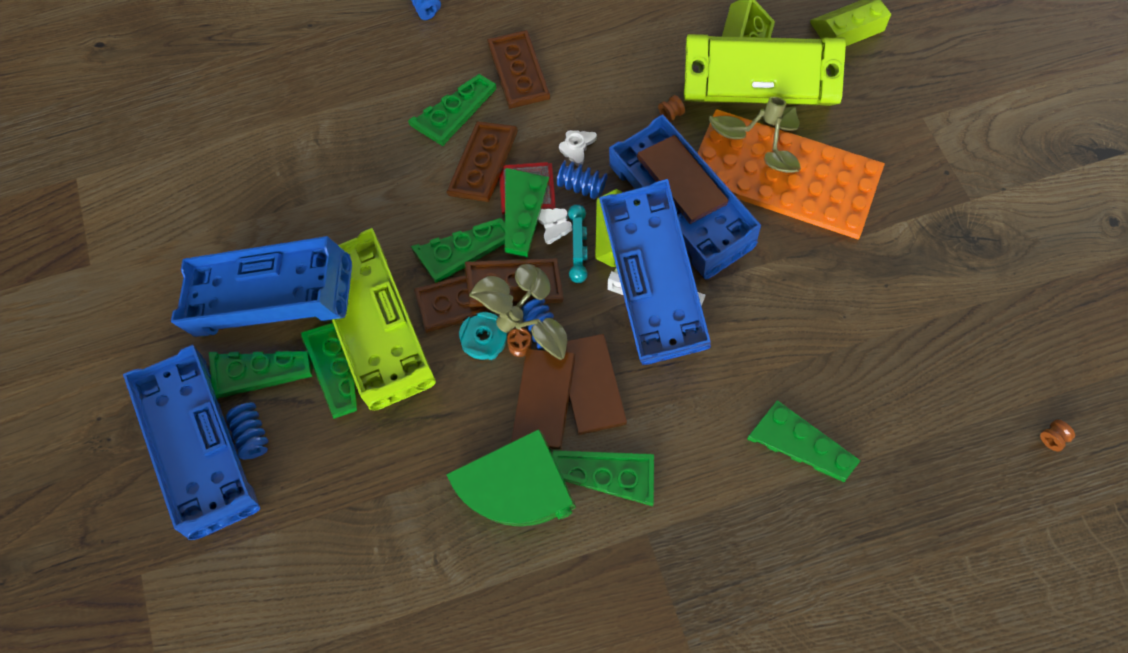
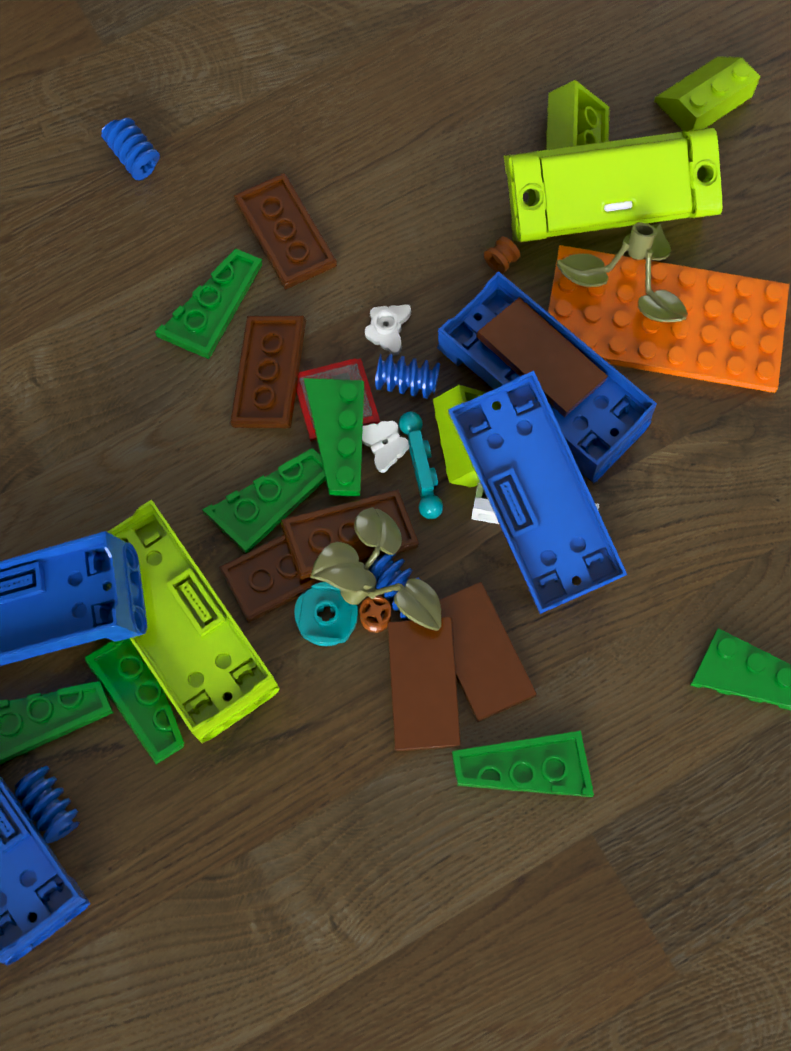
camera: 15 degrees left, 5 degrees up
green brick [446,430,577,526] -> none

